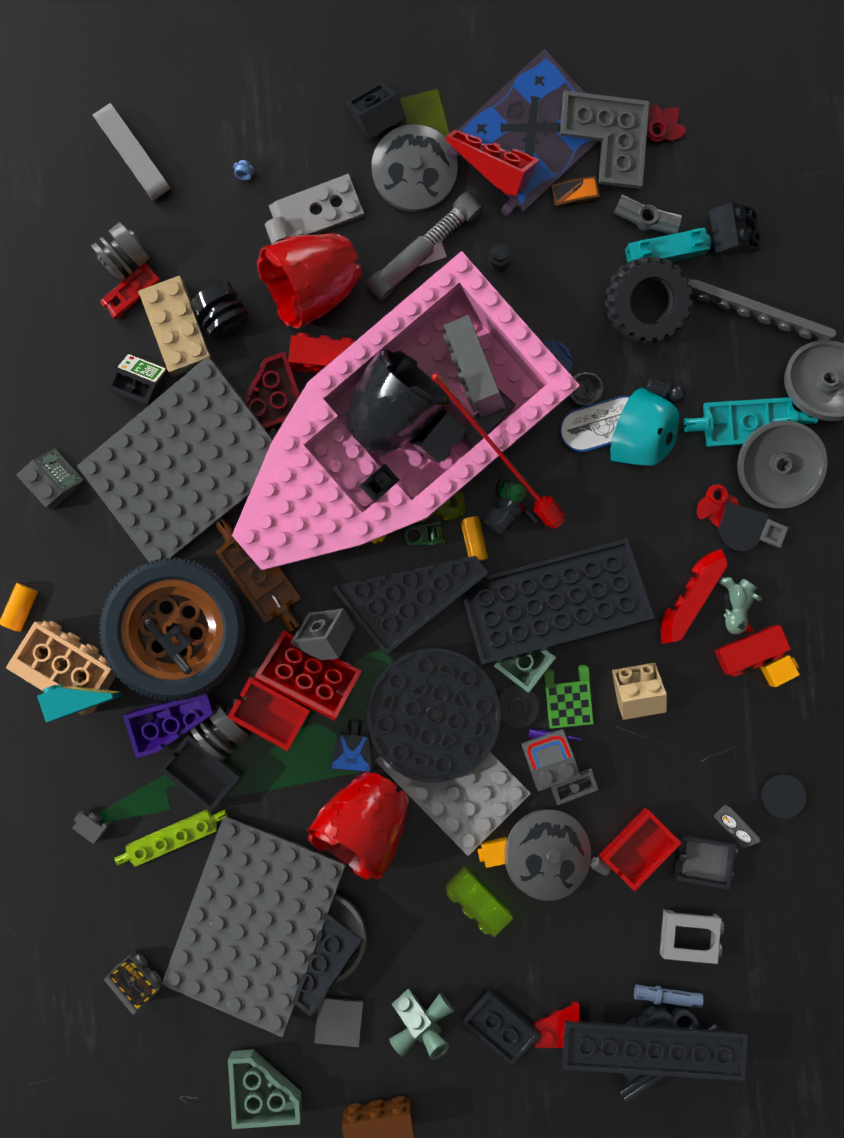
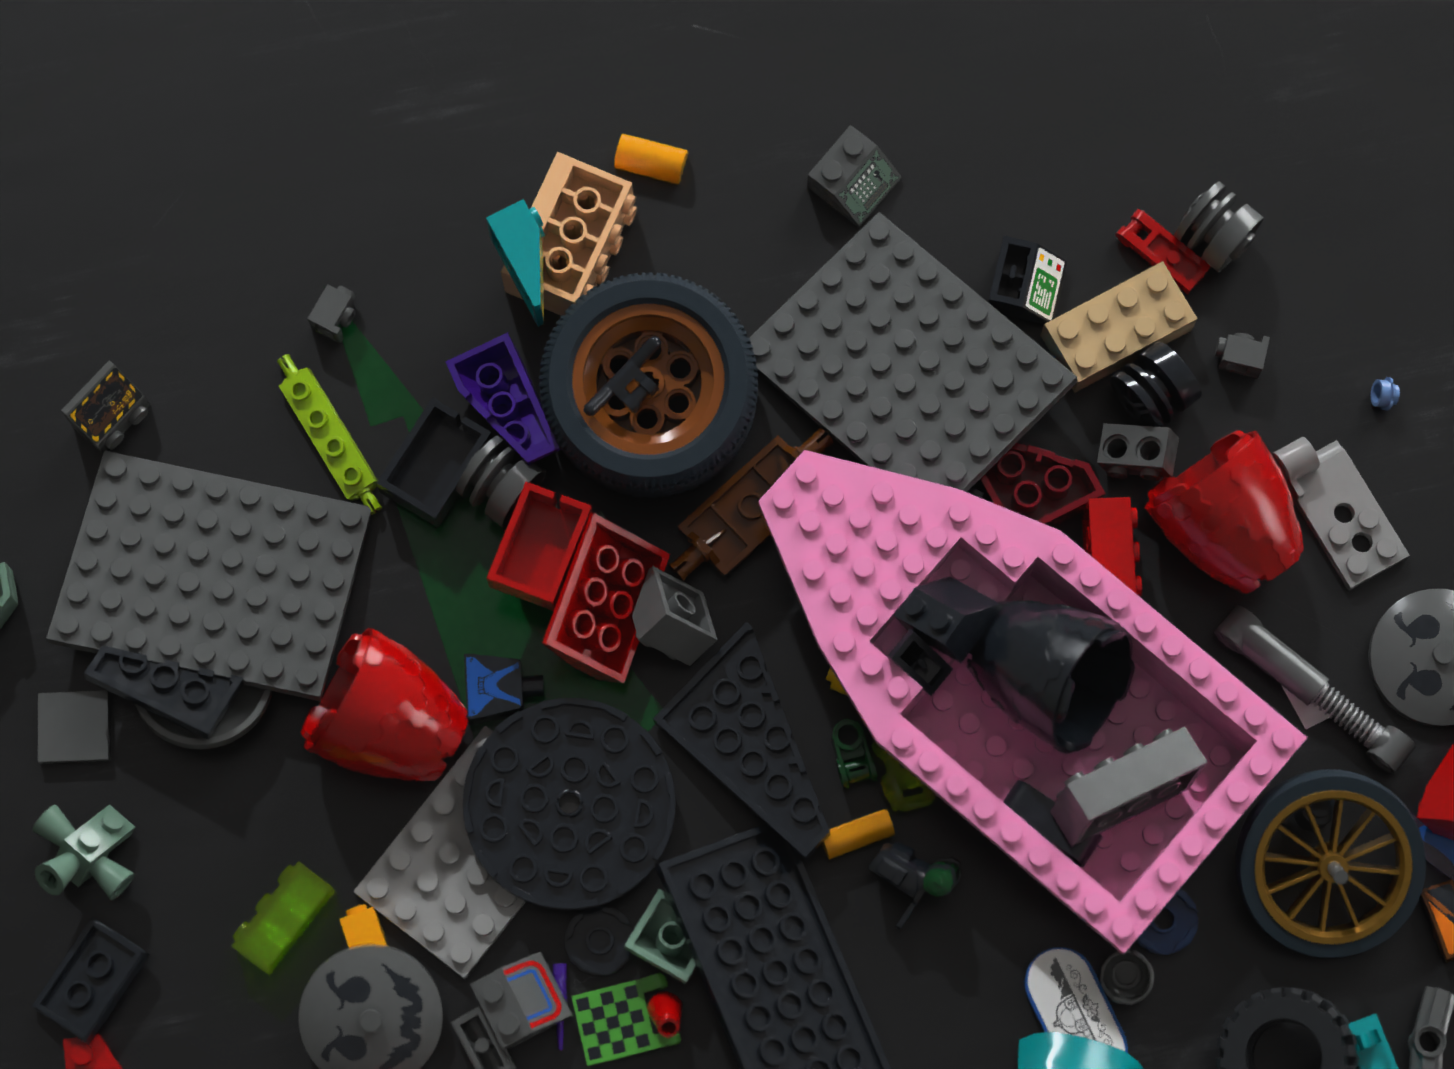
camera: 85 degrees right, 10 degrees down
light grey beam [93,103,171,201] -> none
black brick [408,410,467,463] -> none
red flag [431,373,565,529] -> none
none -> red cone [647,991,683,1038]
none -> black slope [894,576,1003,663]
none -> dark grey brick [1097,423,1179,481]
none -> dark grey brick [1215,333,1270,379]
none -> wheel [1235,769,1426,958]

